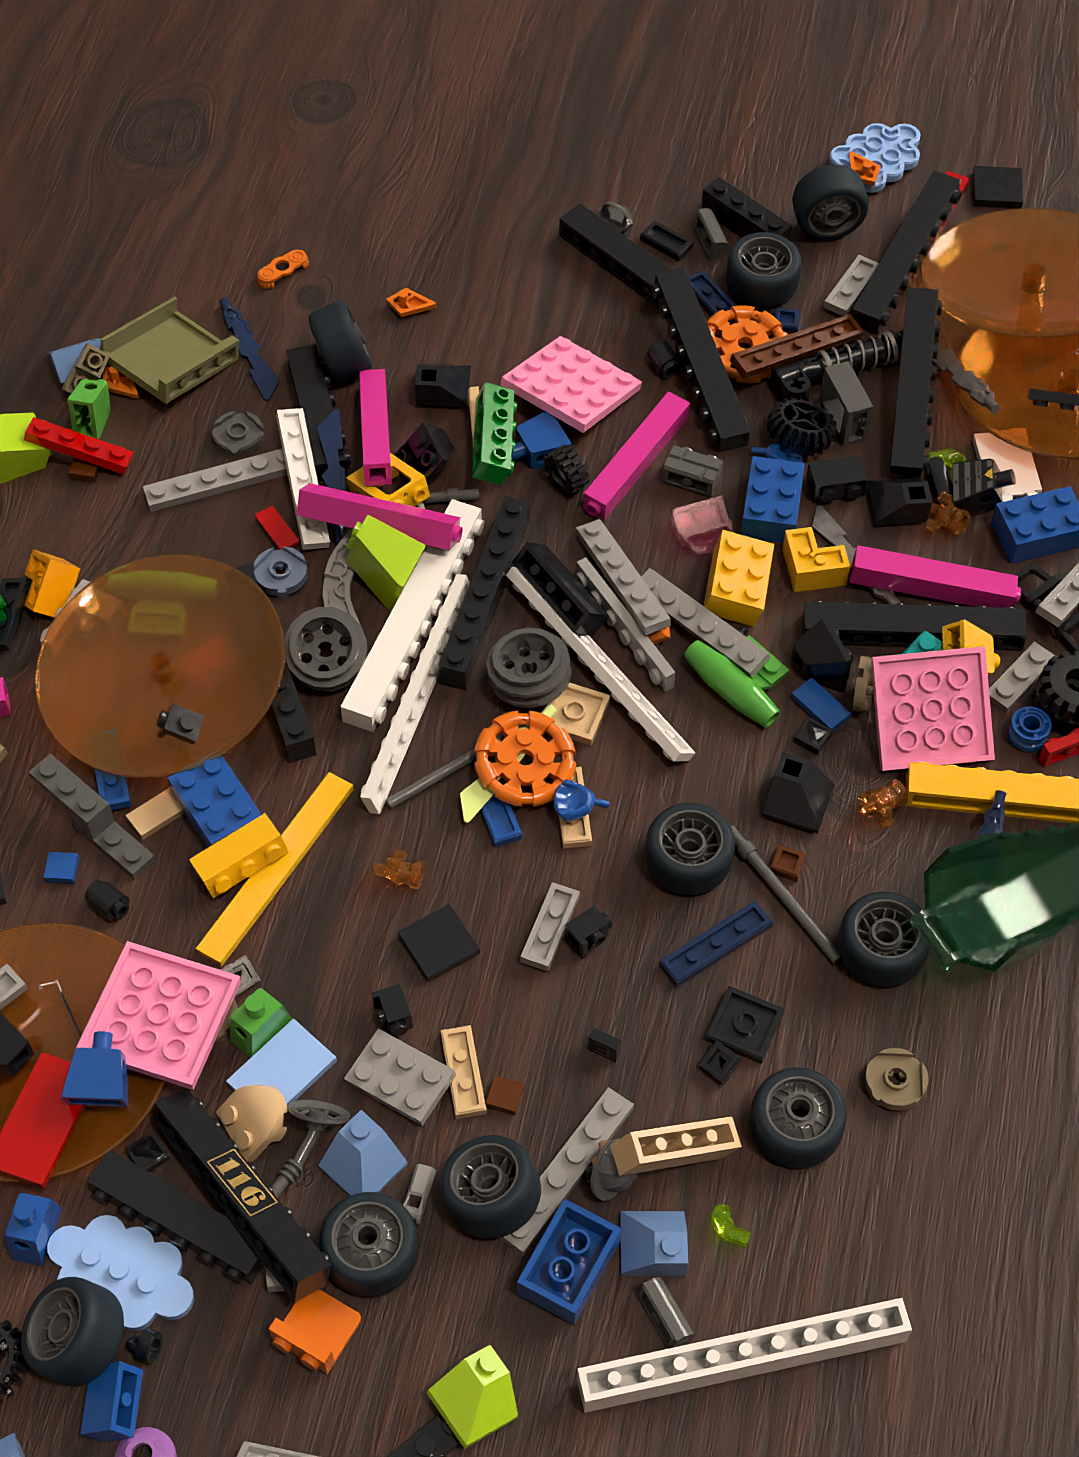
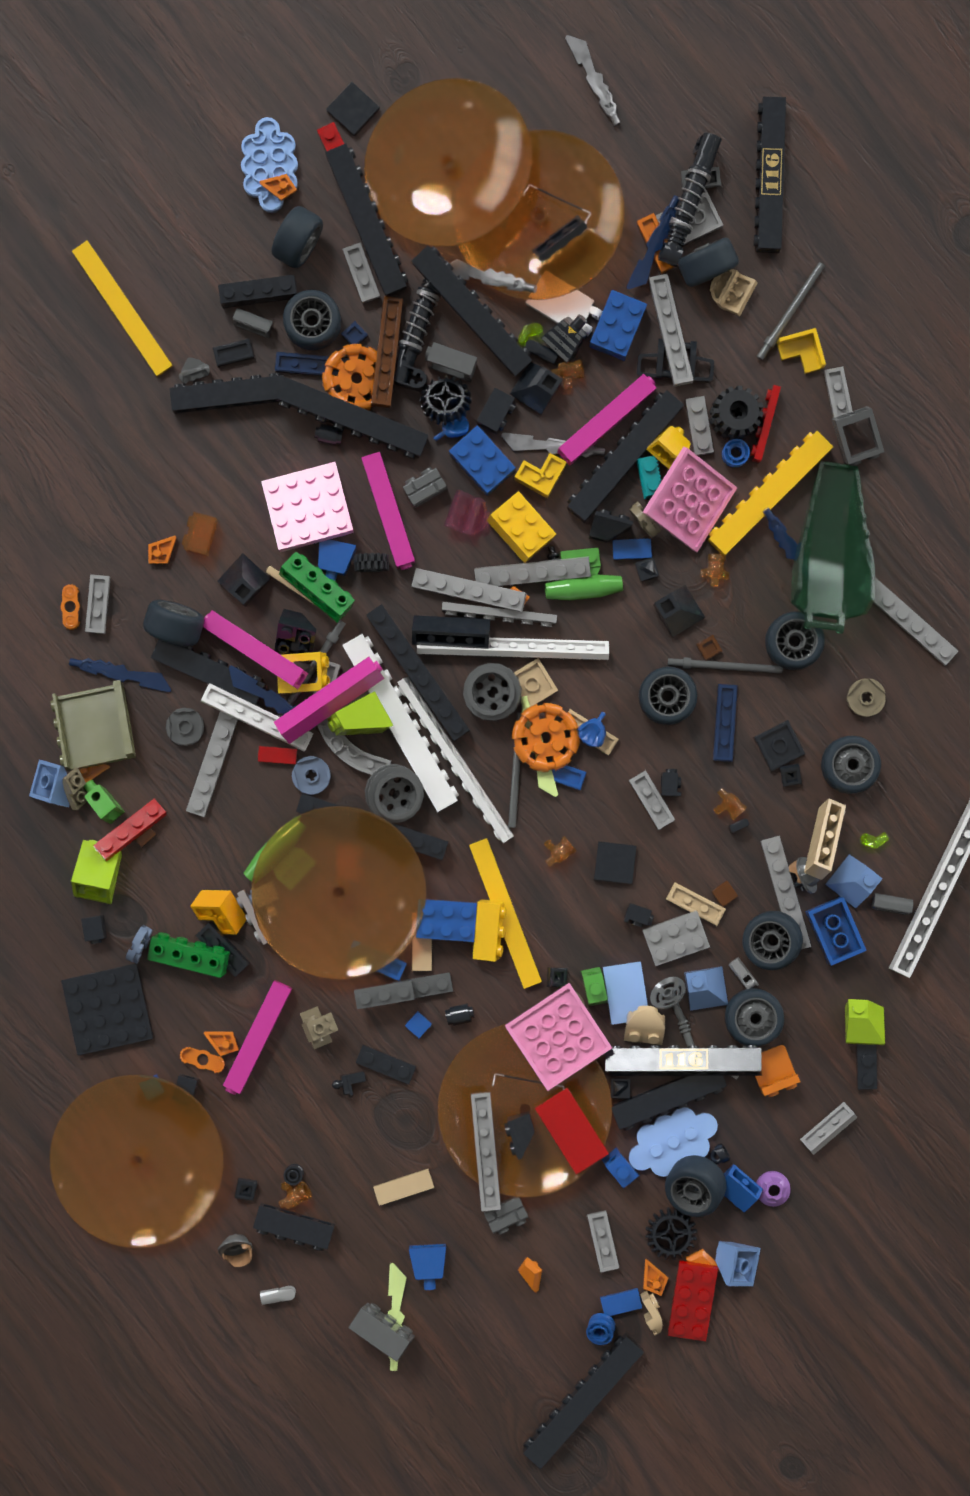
camera: 50 degrees left, 30 degrees up
blue torso [62,1031,129,1107] -> none
black bracket [156,703,205,745] -> none
none -> yellow tile [72,240,173,377]
none -> light grey plate [85,575,111,634]
none -> clear orange brick [182,512,218,557]
none -> clear orange piece [713,788,747,820]
none -> light grey plate [859,575,958,666]

